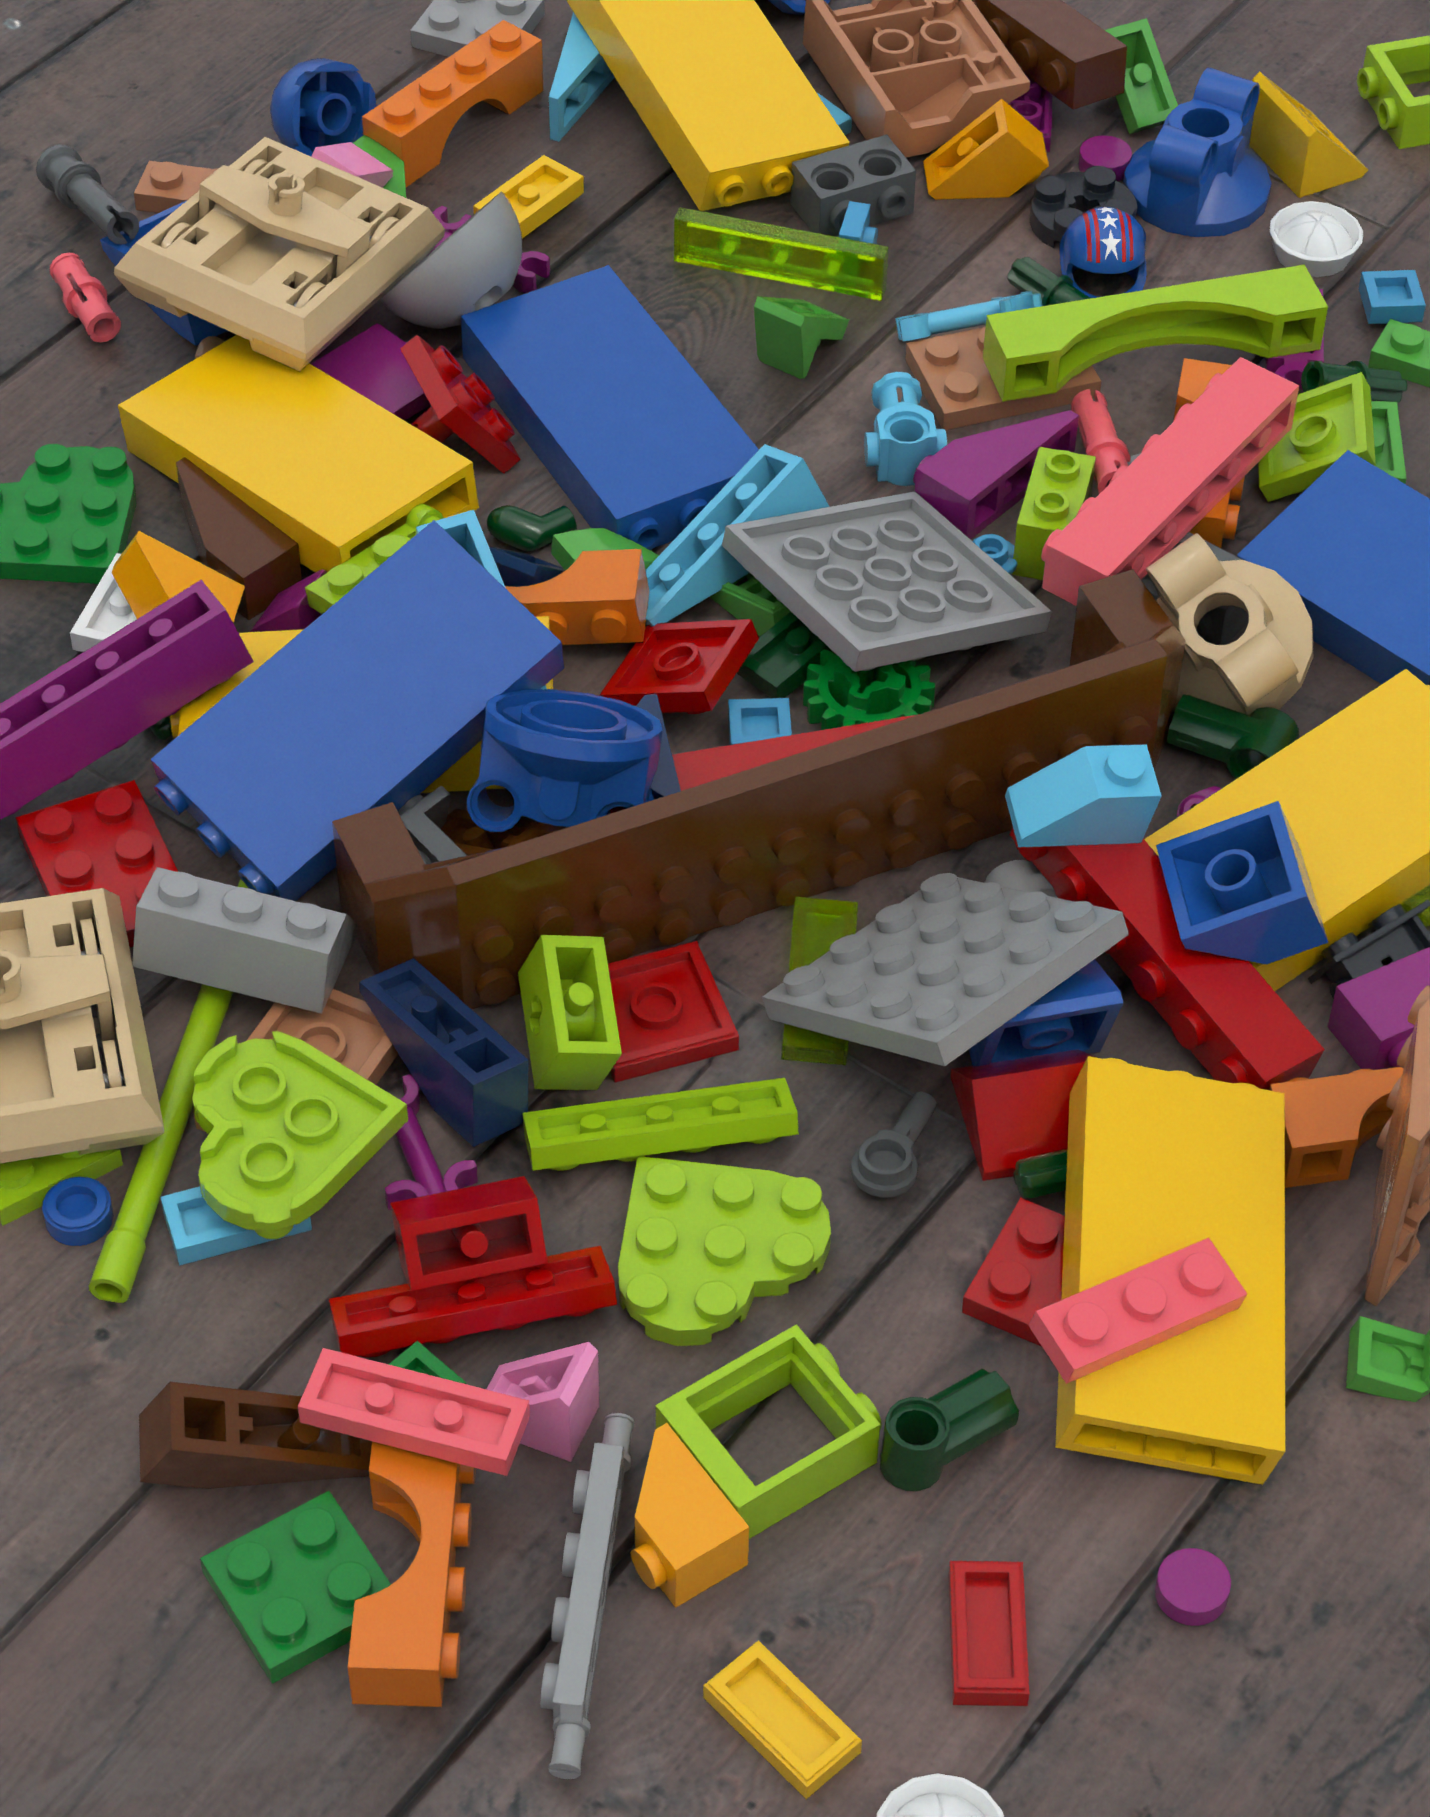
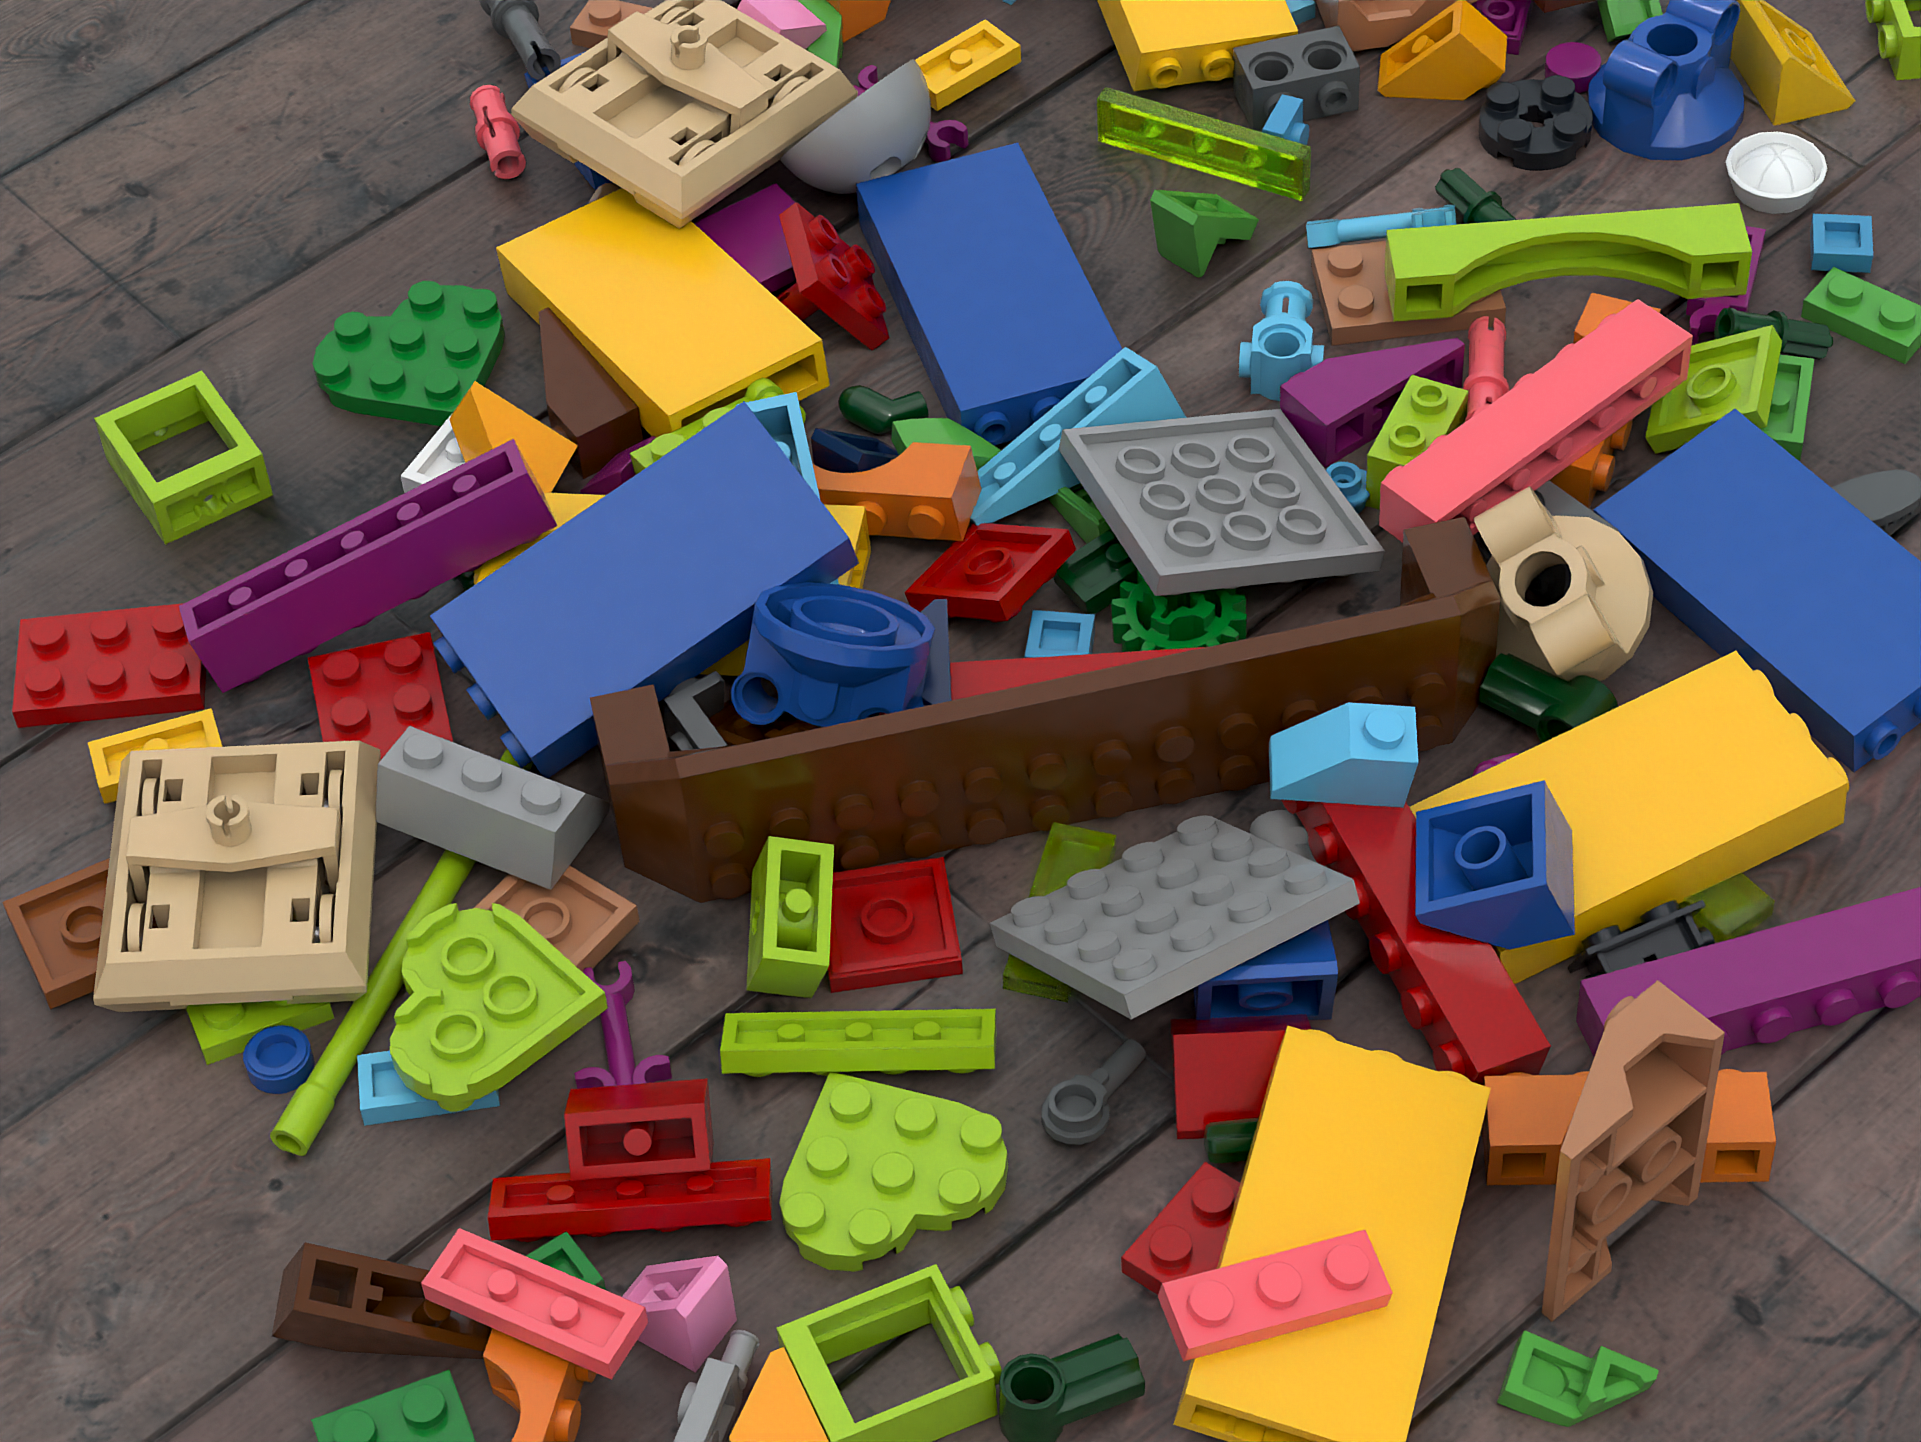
camera: 15 degrees right, 0 degrees up
dark blue slope [359,958,529,1147] -> none
blue helmet [1060,207,1147,298] -> none

